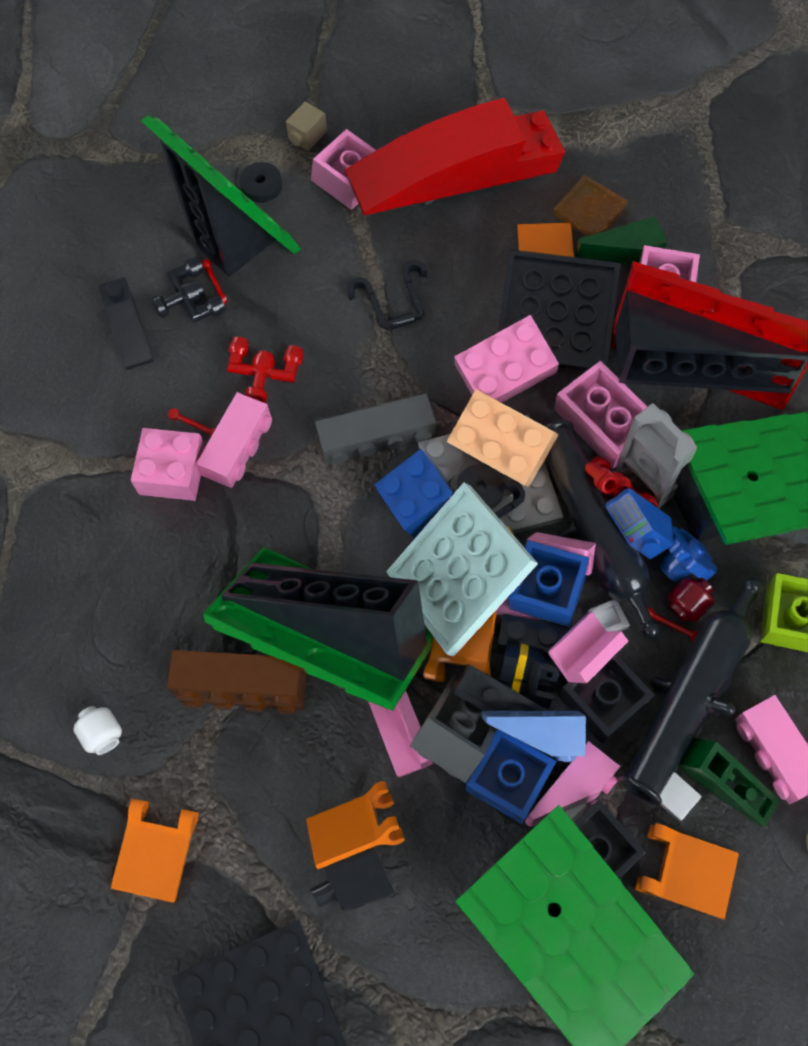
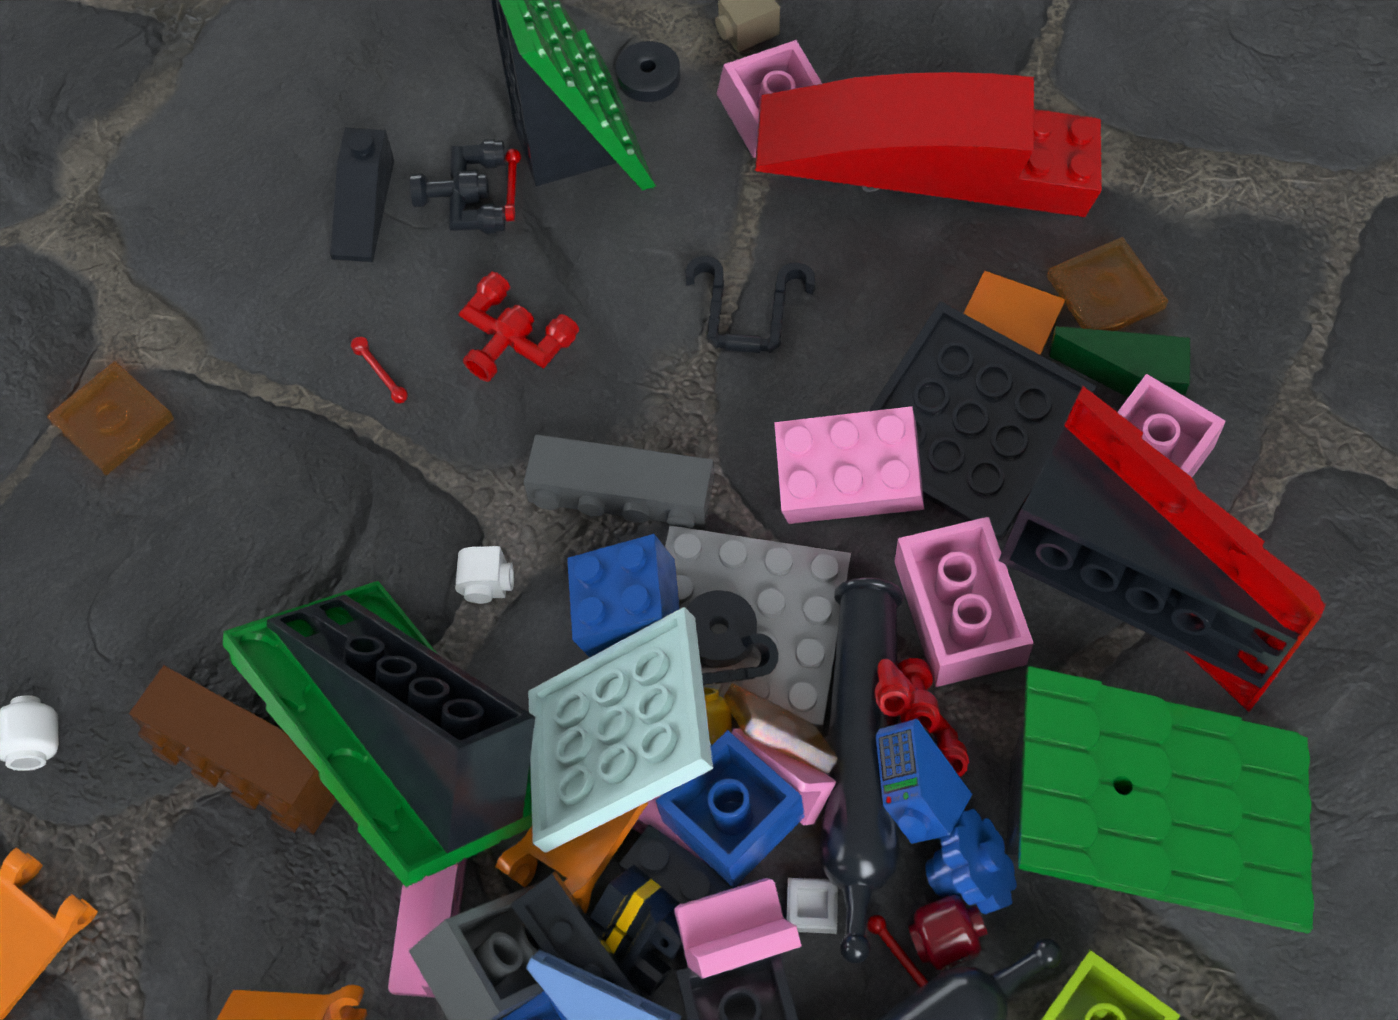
camera: 25 degrees right, 5 degrees down
bright pink brick [131,428,205,501] -> none
bright pink brick [196,392,272,488] -> none
light nougat brick [447,389,558,487] -> none
light grey piece [616,403,698,509] -> none
none -> clear orange tile [47,361,174,476]
none -> white plate [455,546,514,604]
none -> clear orange tile [724,683,837,773]

